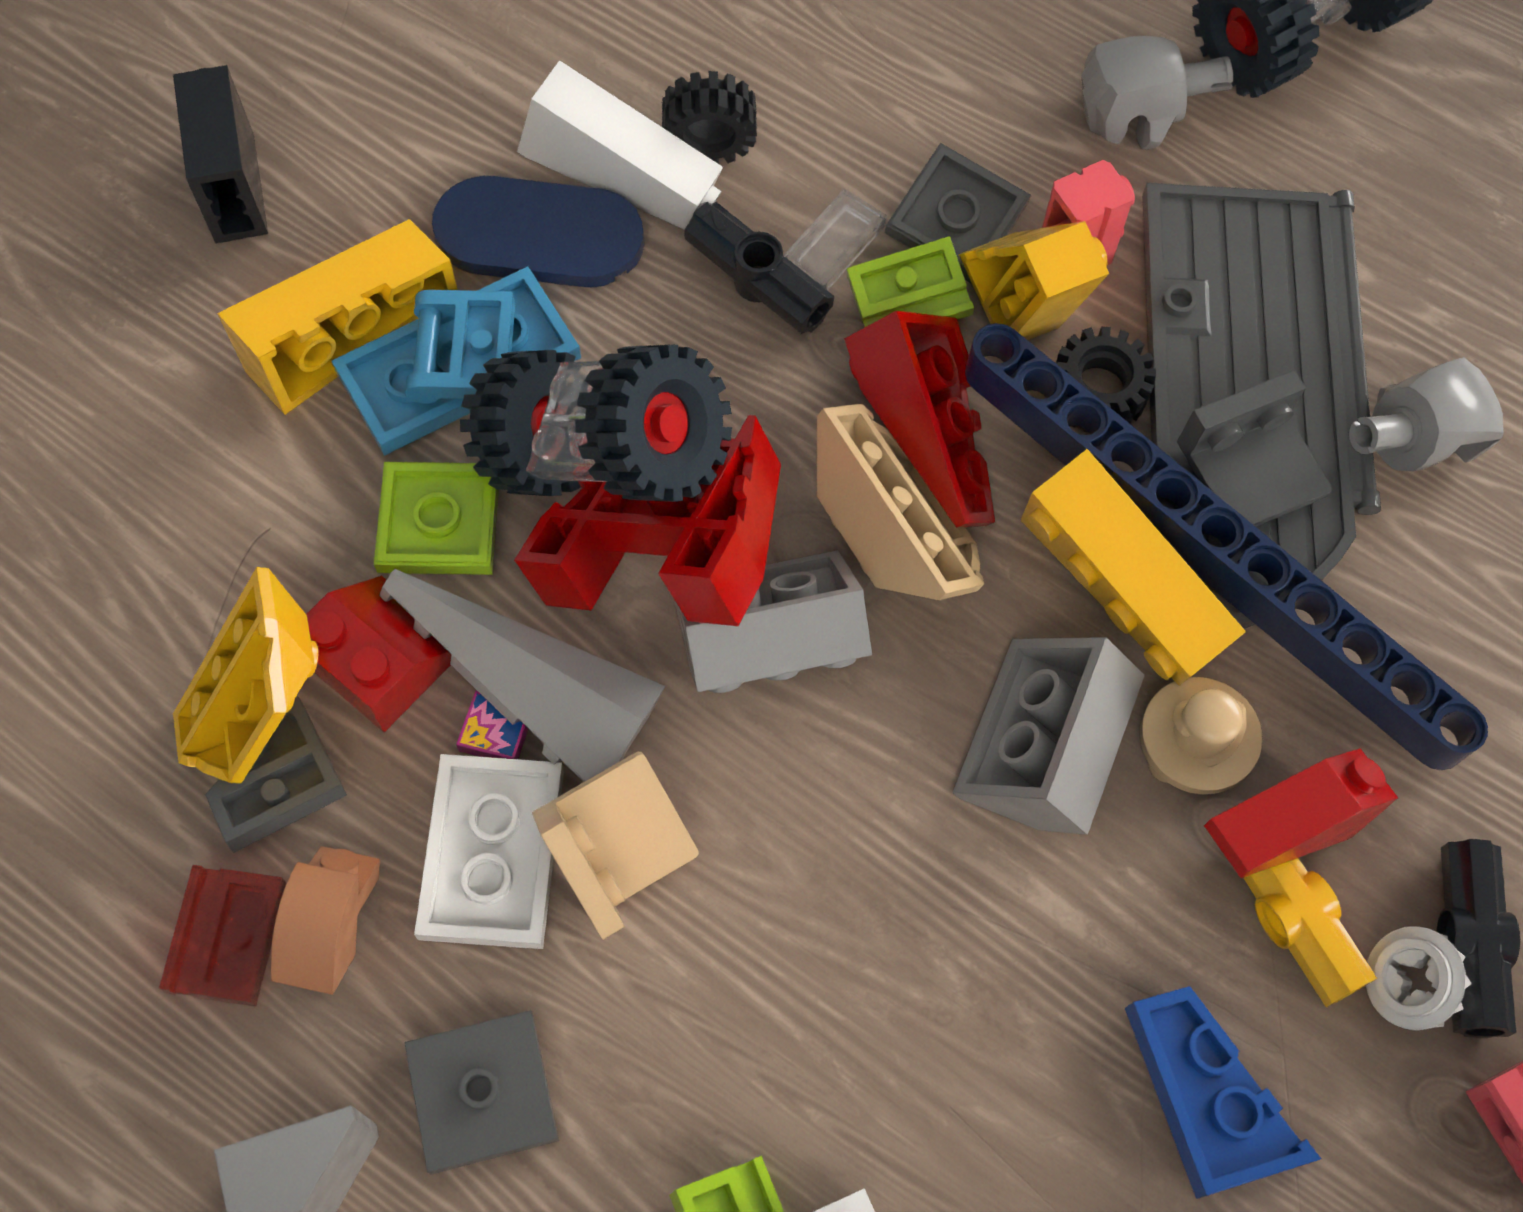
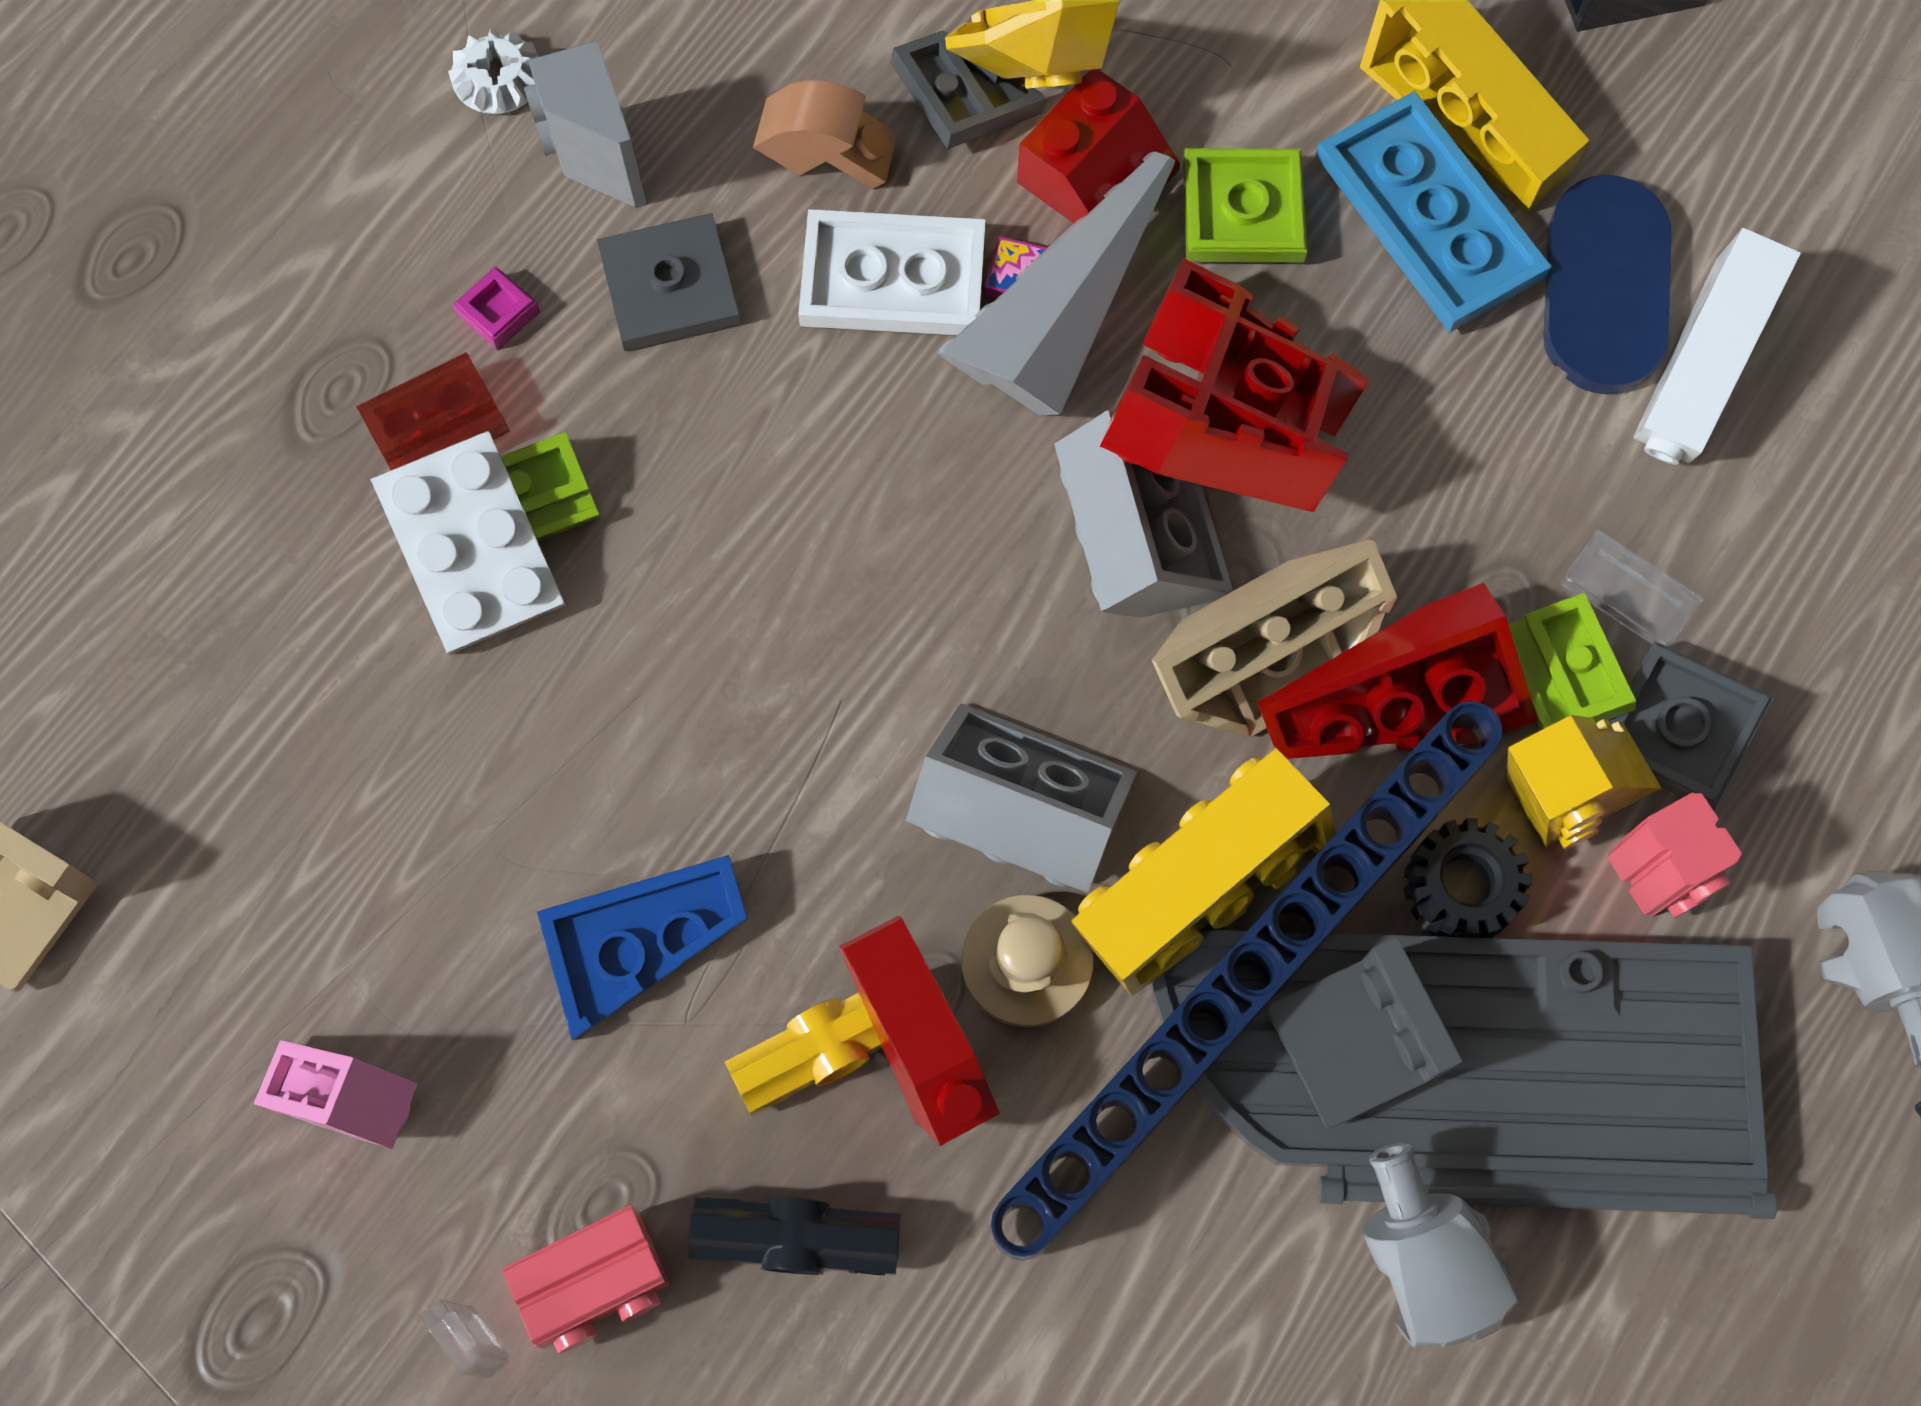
camera: 90 degrees right, 5 degrees up
clear red plate [159,865,287,1007] -> none
dark azure plate [405,290,515,404] -> none
black plate [460,345,732,502] -> none
tan bracket [532,751,699,940] -> none
black tyre [662,71,757,164] -> none
black piece [684,202,834,334] -> none
white gear [1366,926,1472,1031] -> none

